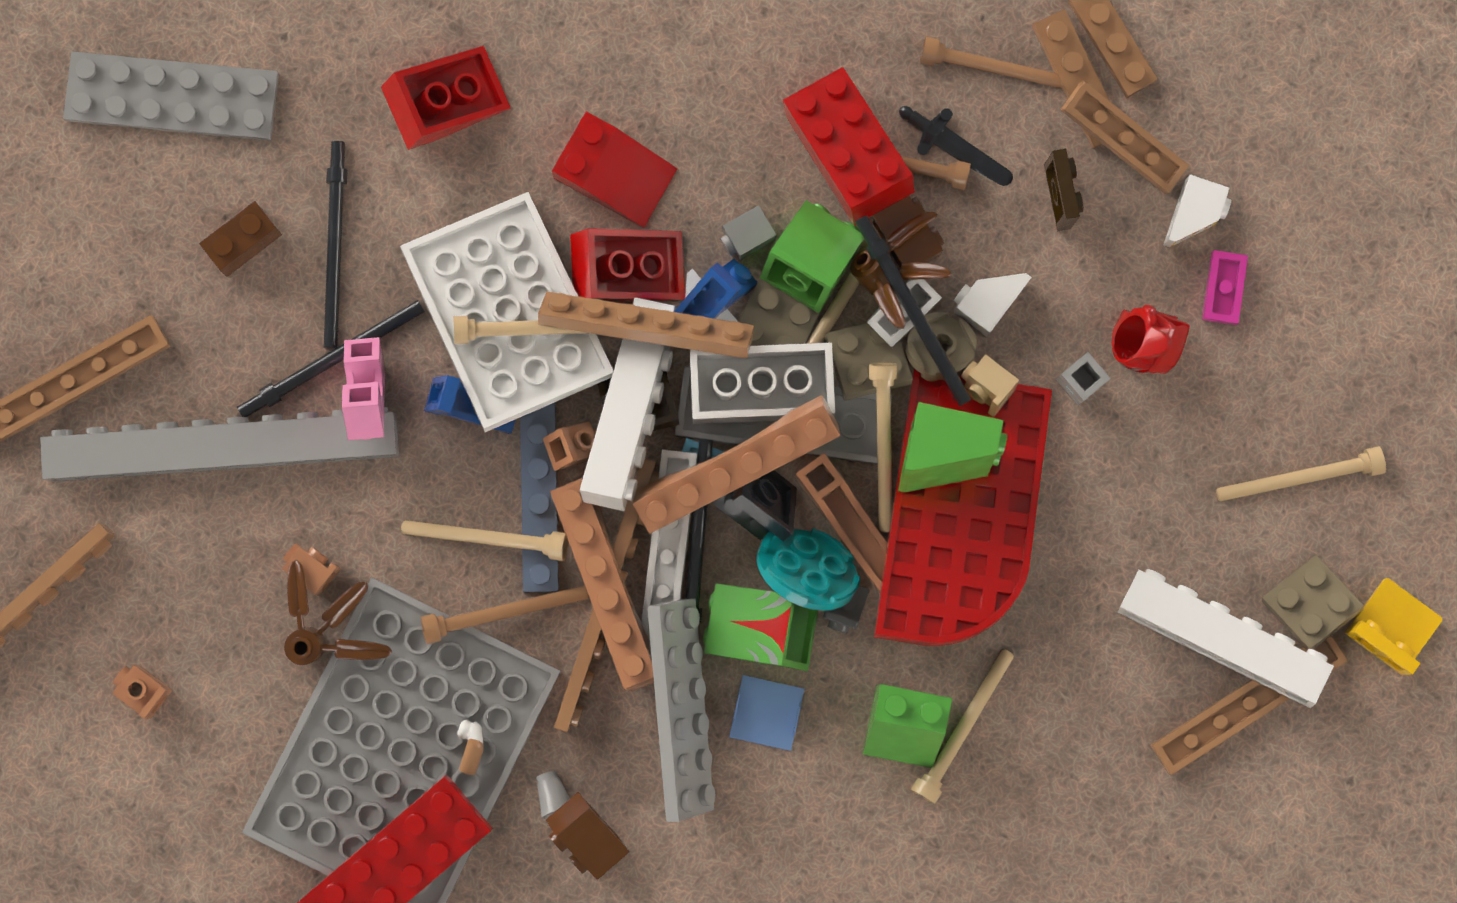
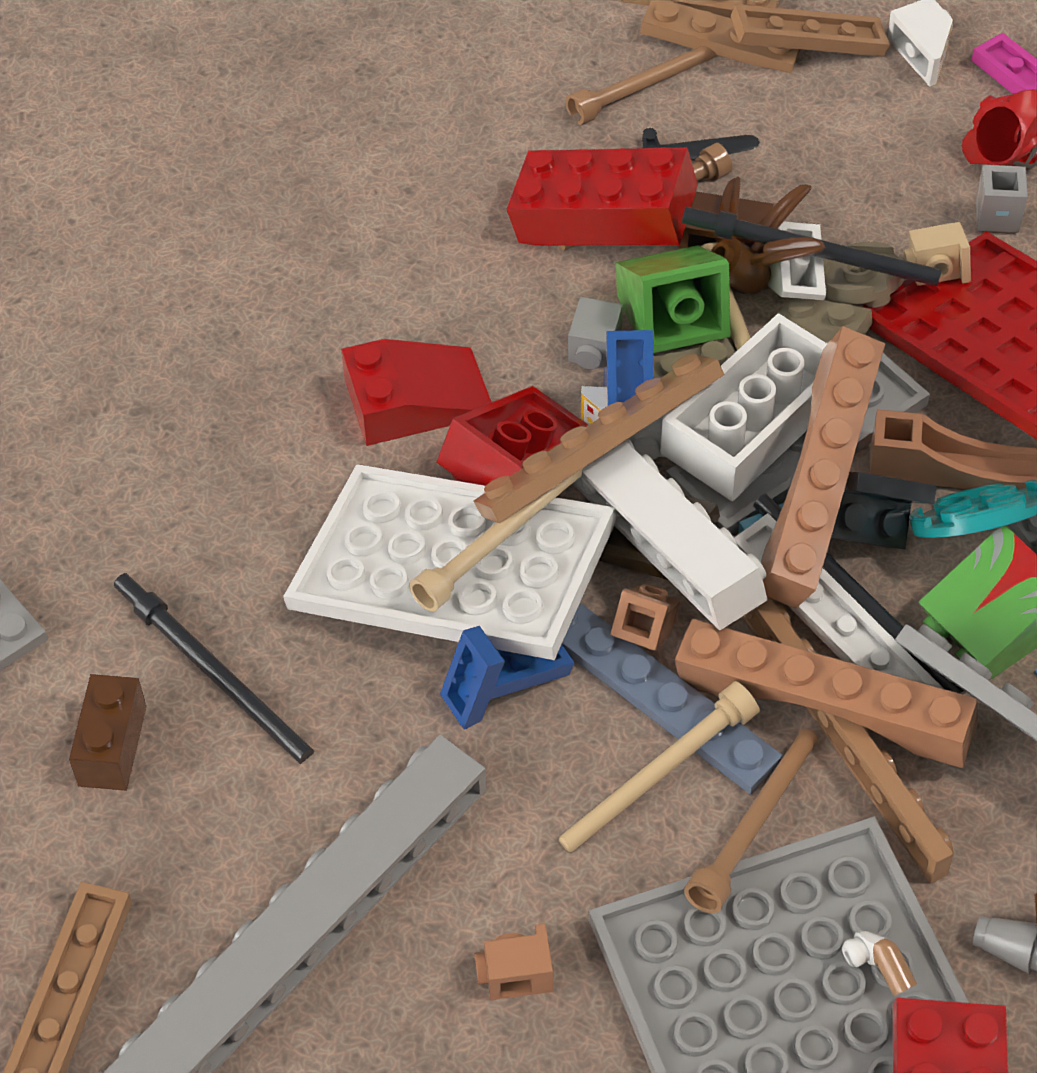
camera: 40 degrees left, 30 degrees down
black bar [237,300,425,417] -> none
reddish brown plant [284,560,392,665] -> none
bright pink arch [342,337,385,440] -> none
red slope [381,45,511,150] -> none
tan piece [869,363,897,532] -> none
bright green slope [898,402,1007,492] -> none
white slope [953,273,1032,337] -> none
dark brown plate [1044,148,1084,232] -> none

